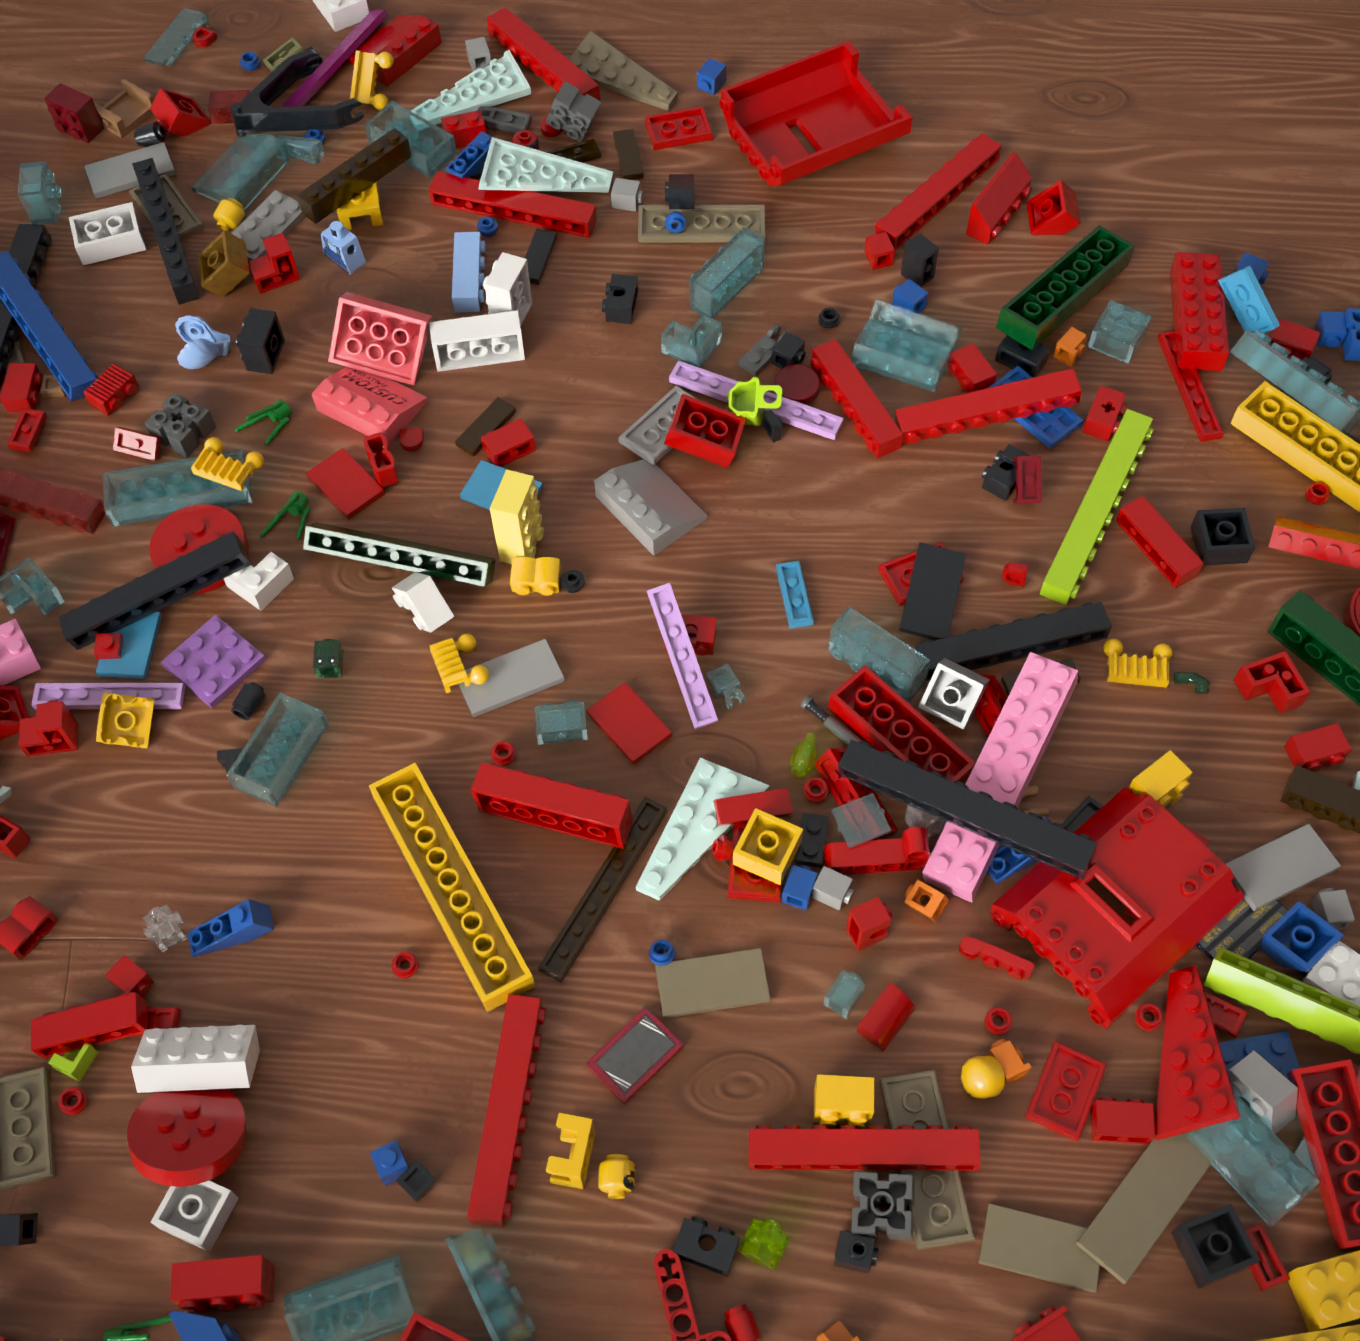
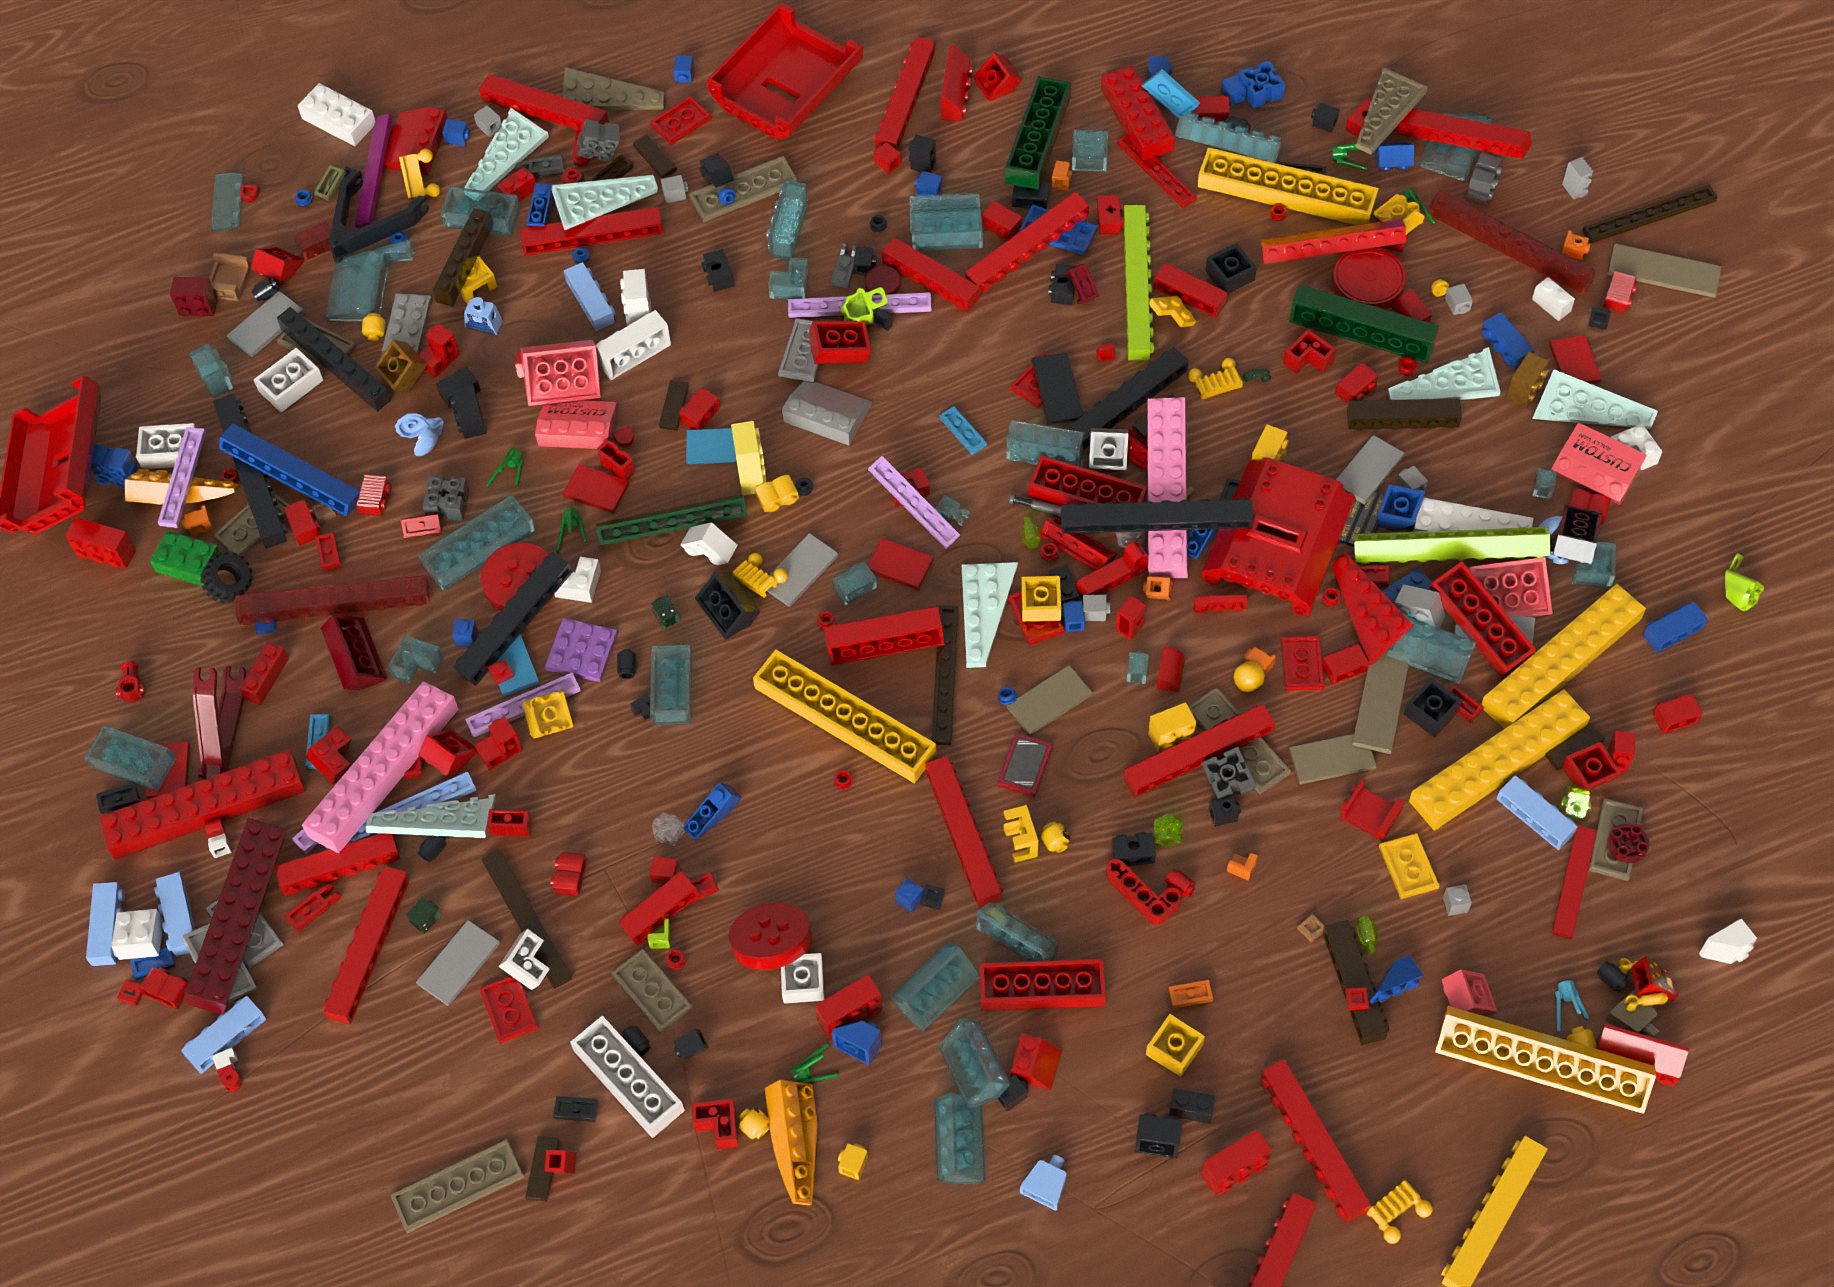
camera: 25 degrees left, 0 degrees up
white brick [131,1025,260,1093] -> none
yellow gear [191,437,264,491] -> none
black tile [525,229,557,284] -> none
red plate [712,835,733,861] -> none
red tile [713,788,794,826] -> none
clear light blue piece [831,793,891,848] -> none
red plate [984,1007,1012,1035] -> none
none -> black brick [436,366,481,408]
none -> blue brick [442,119,471,146]
none -> blue brick [452,618,478,647]
none -> black slope [695,571,760,639]
none -> yellow plate [1149,296,1196,327]

